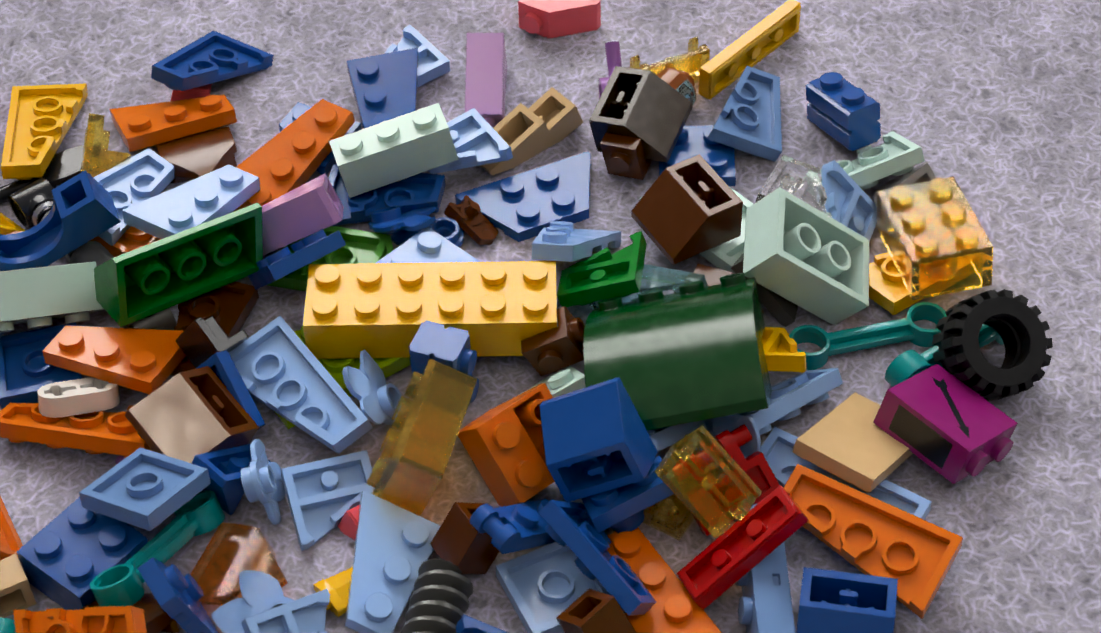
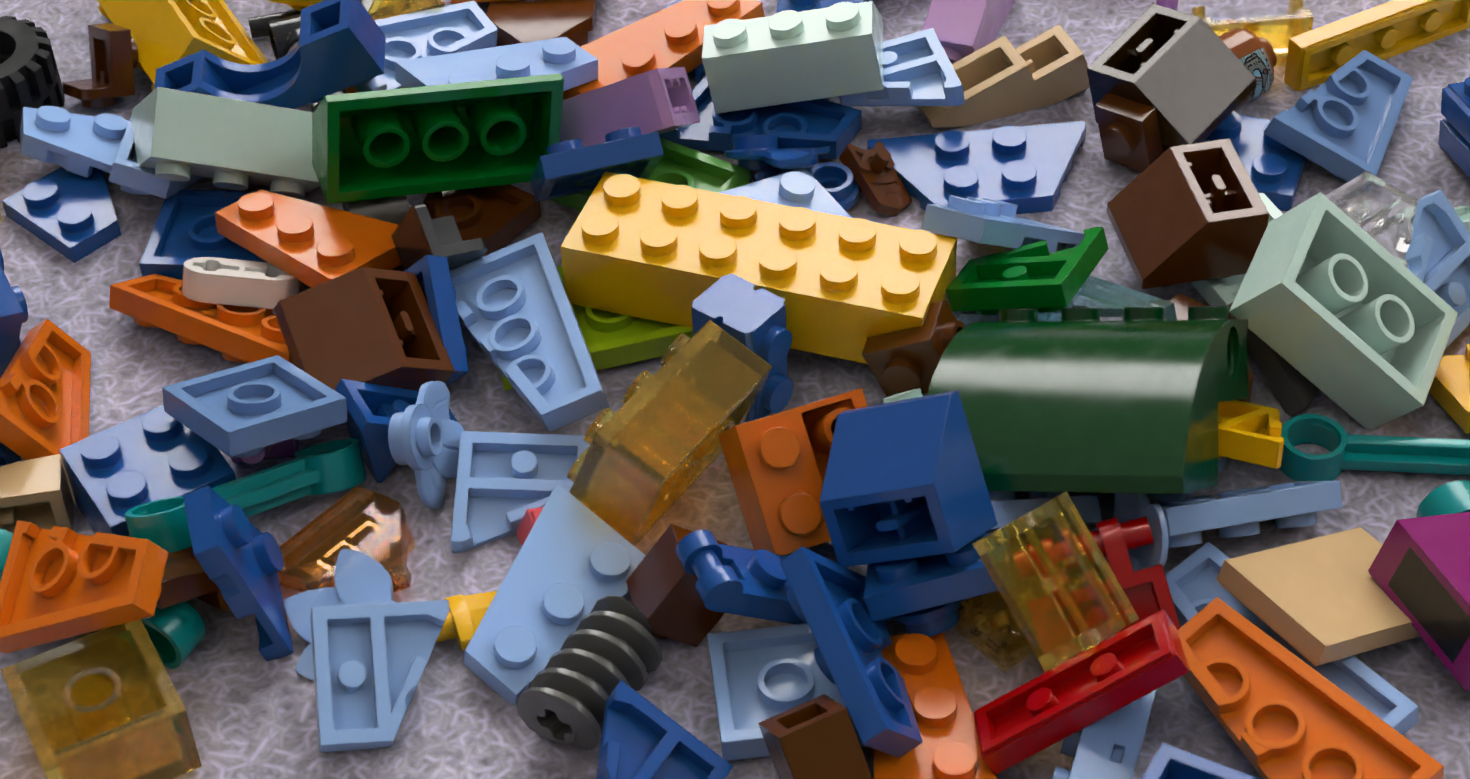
camera: 20 degrees right, 5 degrees down
light blue plate [342,349,405,425] -> none

